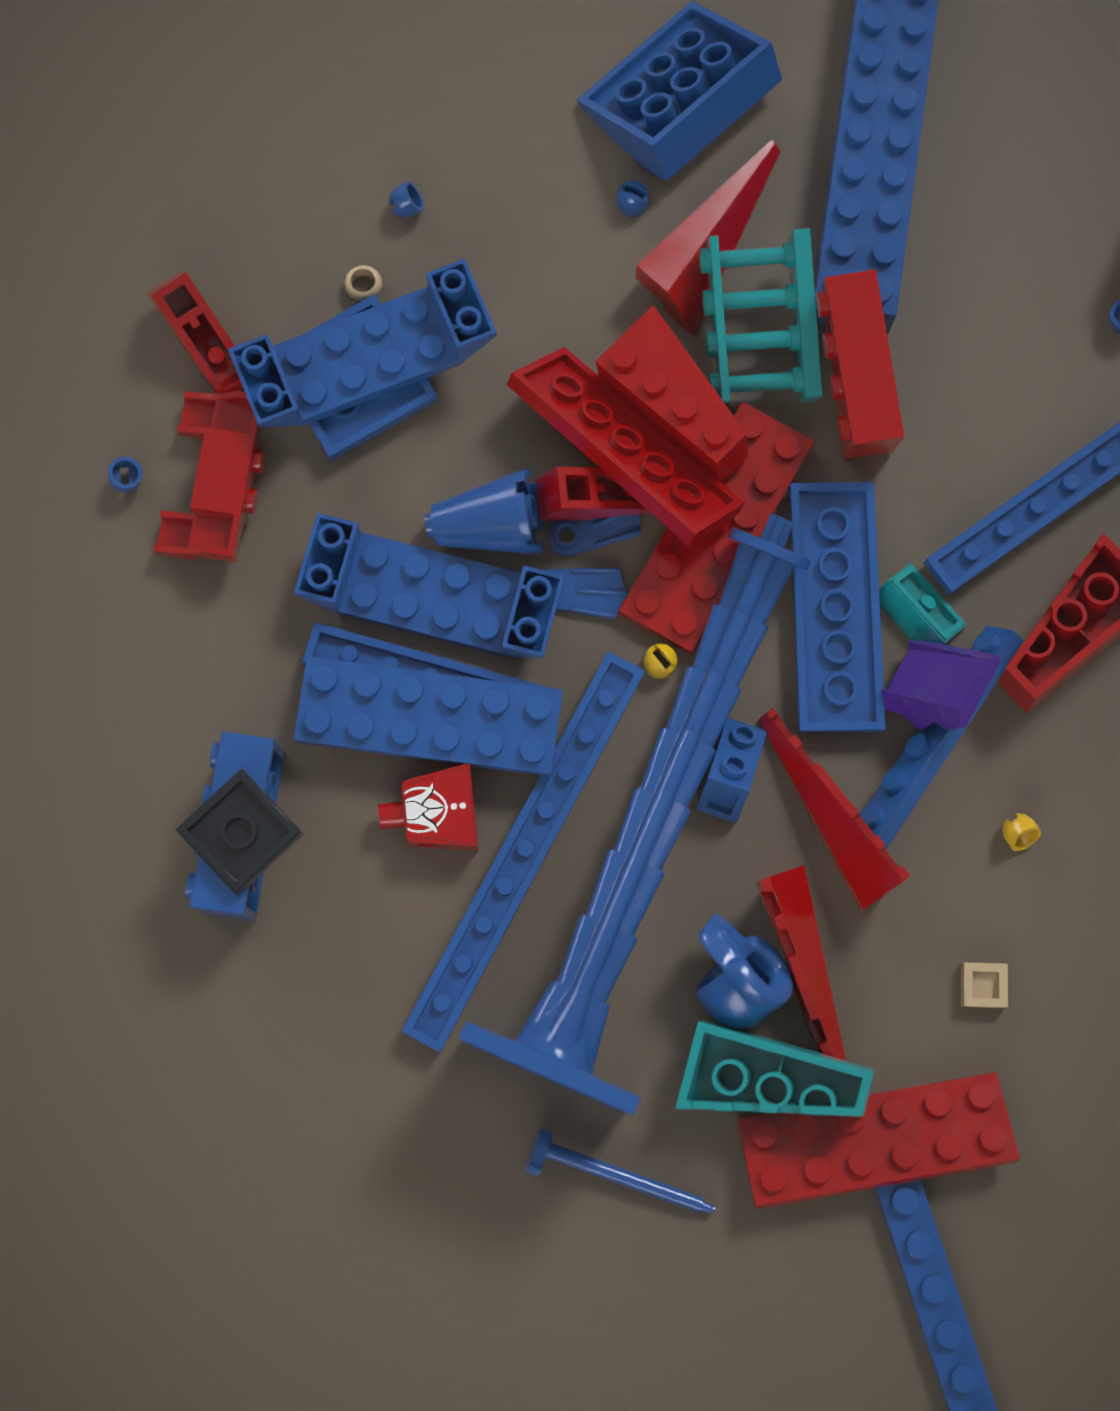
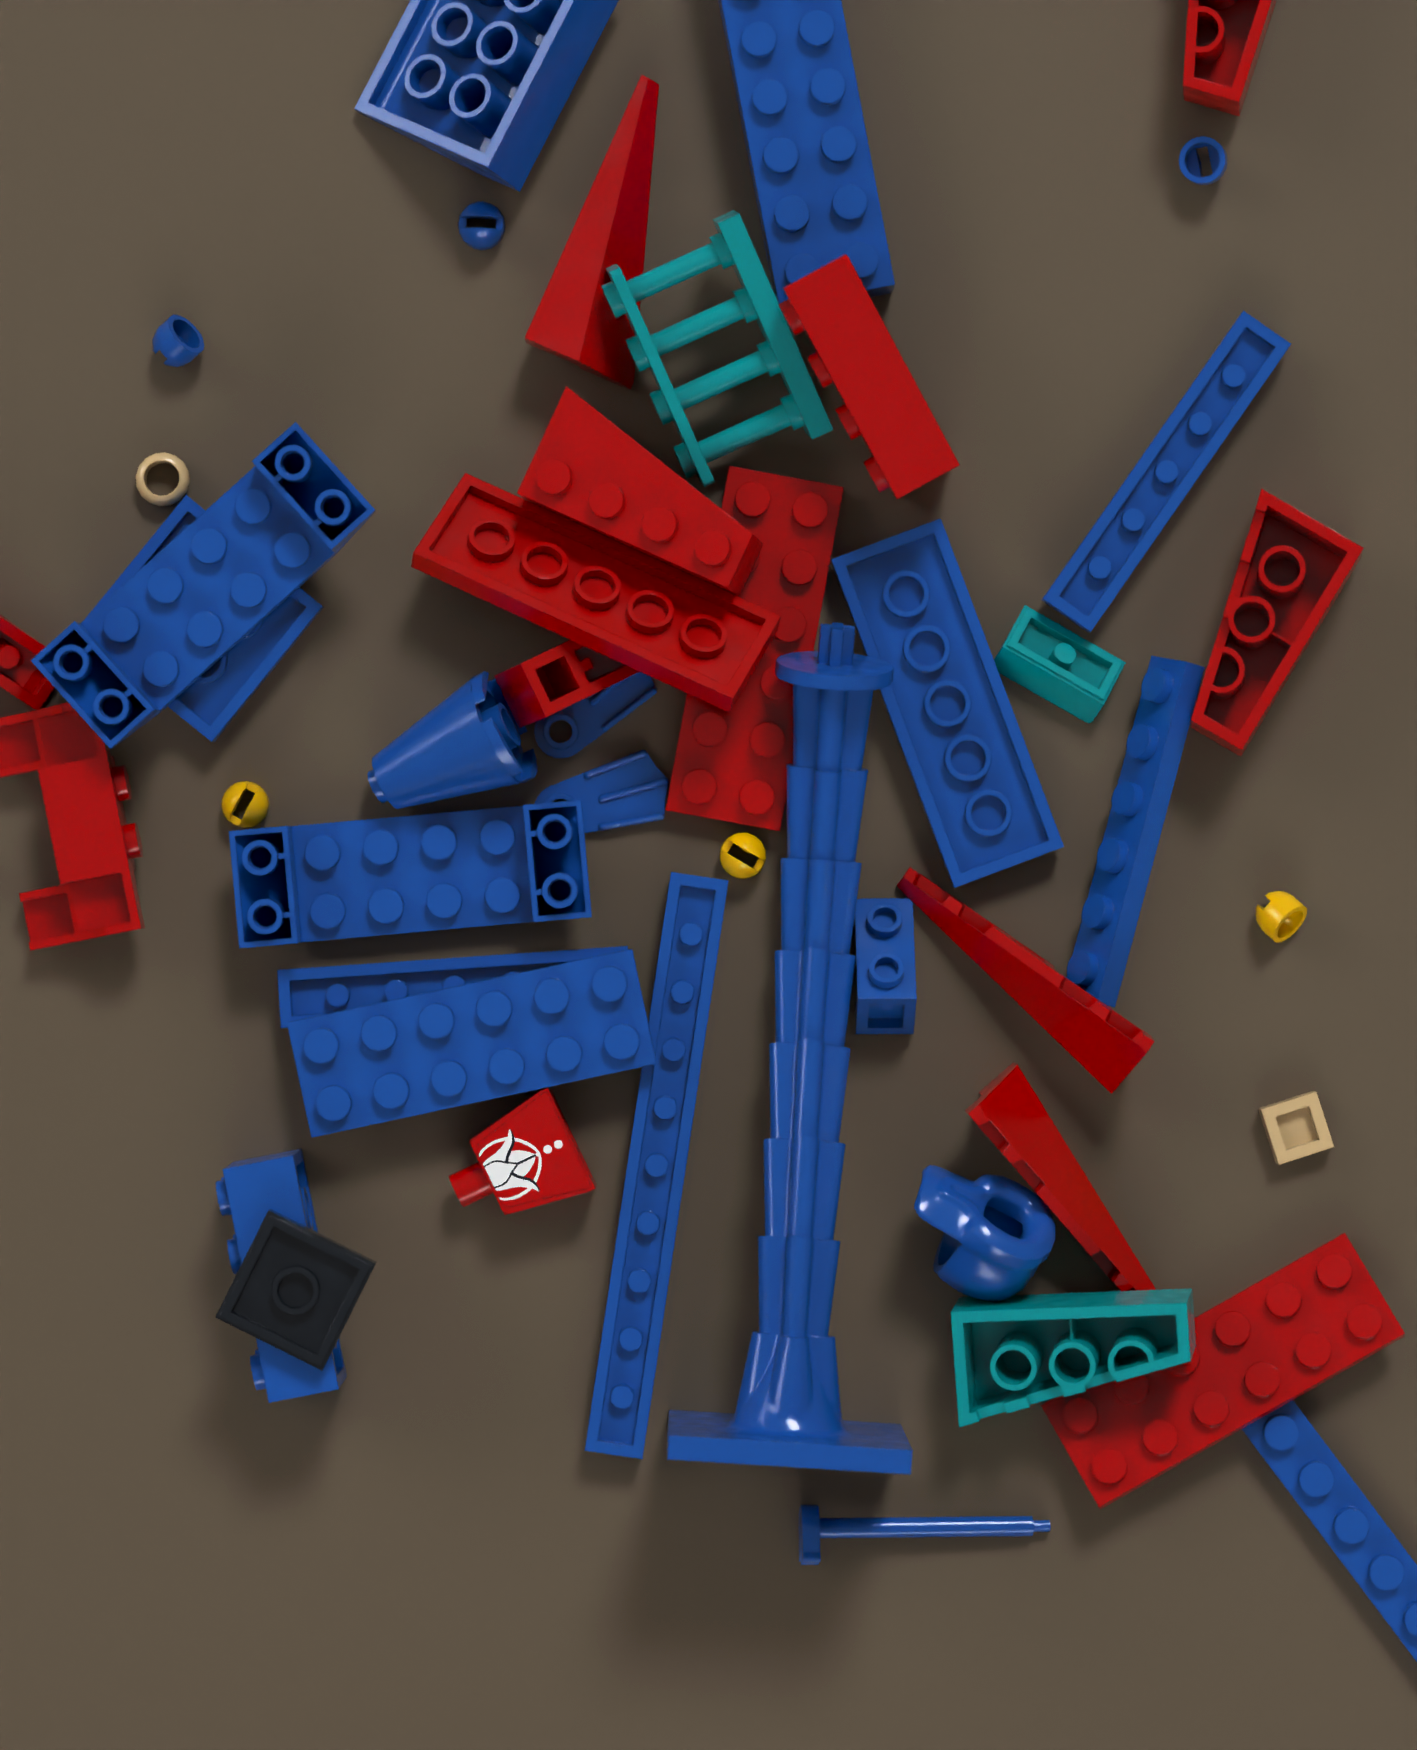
camera: 20 degrees left, 10 degrees up
dark purple slope [881,640,1001,730] -> none
none -> yellow hinge [221,781,269,828]

